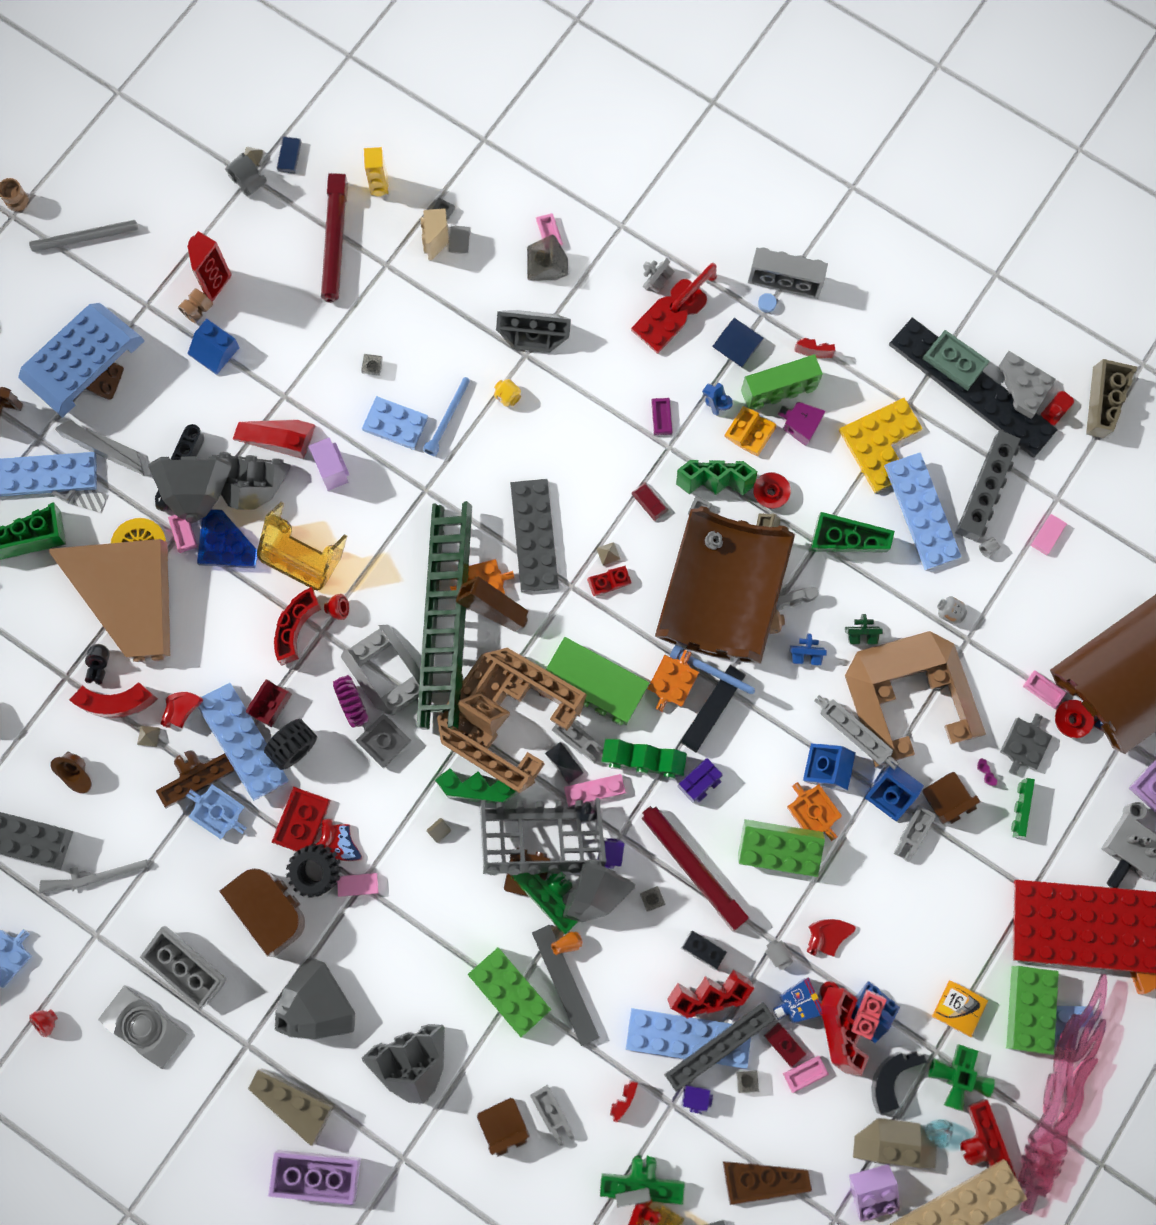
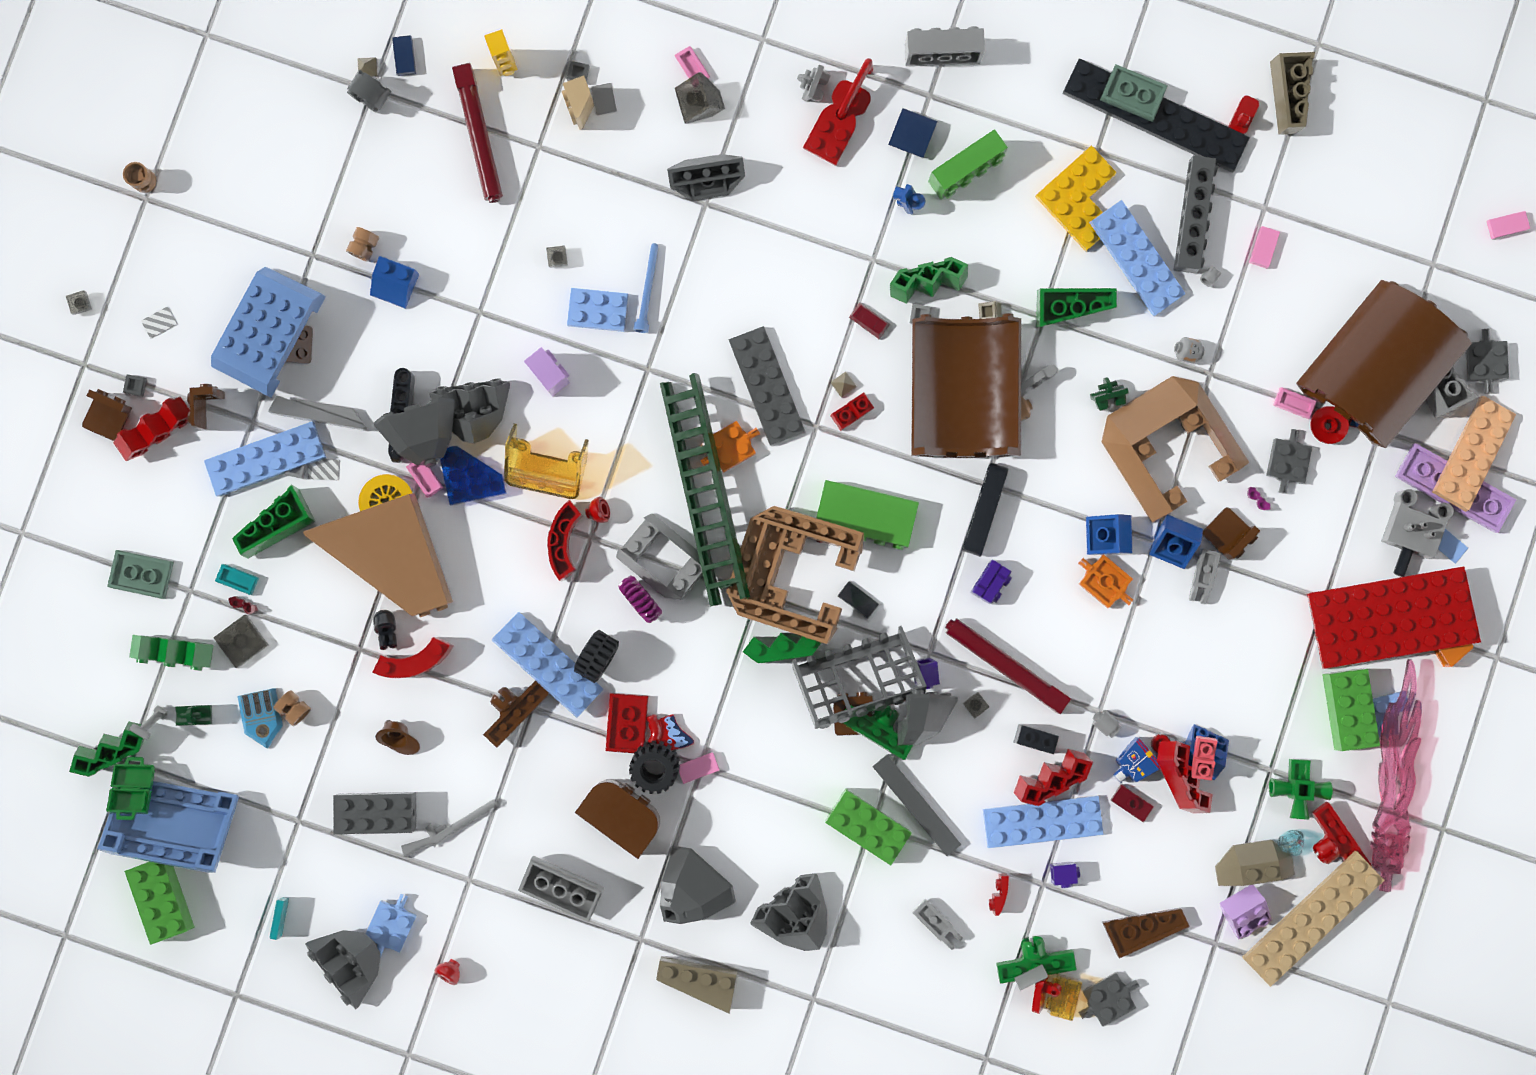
camera: 15 degrees left, 10 degrees up
light grey axle [29,219,138,252] -> none
light grey slope [98,985,188,1069] -> none
dark tan slope [137,725,161,747] -> none
red arm [160,692,203,728] -> none
light blue plate [186,784,247,839] -> none
red slope [187,231,232,302] -> none
red wedge [232,420,316,459] -> none
dark red bracket [246,679,292,728] -> none
lavender brick [268,1150,361,1205] -> none
flat silver plate [355,713,411,769] -> none
dark tan slope [427,818,451,843] -> none
reddish brown slope [455,576,529,632] -> none
medium nougat slope [459,693,510,737] -> none
reddish brown bracket [477,1097,530,1157] -> none
yellow head [494,379,522,407] -> none
orange cone [551,931,583,955] -> none
light grey hinge [552,722,603,764] -> none
bright pink plate [564,774,626,807] -> none
black tile [576,801,596,821] -> none
green brick [601,739,687,779] -> none
orange plate [647,650,700,712] -> none
magenta tile [651,398,673,436] -> none
dark grey tile [664,1002,776,1092] -> none
medium blue piece [670,645,755,694] -> none
light grey plate [705,531,723,550] -> none
light orange slope [724,406,777,457] -> none
clear smoke plate [736,1070,759,1093] -> none
bright green brick [737,819,825,877] -> none
red dish [753,472,791,509] -> none
light blue tile [758,293,777,313] -> none
magenta torso [778,402,826,447] -> none
bright pink tile [783,1055,829,1093] -> none
blue hips [789,633,827,666] -> none
red slope [794,338,836,358] -> none
red arm [807,919,856,957] -> none
light grey plate [814,695,900,770] -> none
black arch [871,1051,927,1115] -> none
slope [932,980,988,1038] -> none
light grey plate [998,350,1056,419] -> none
green plate [1011,778,1035,839] -> none

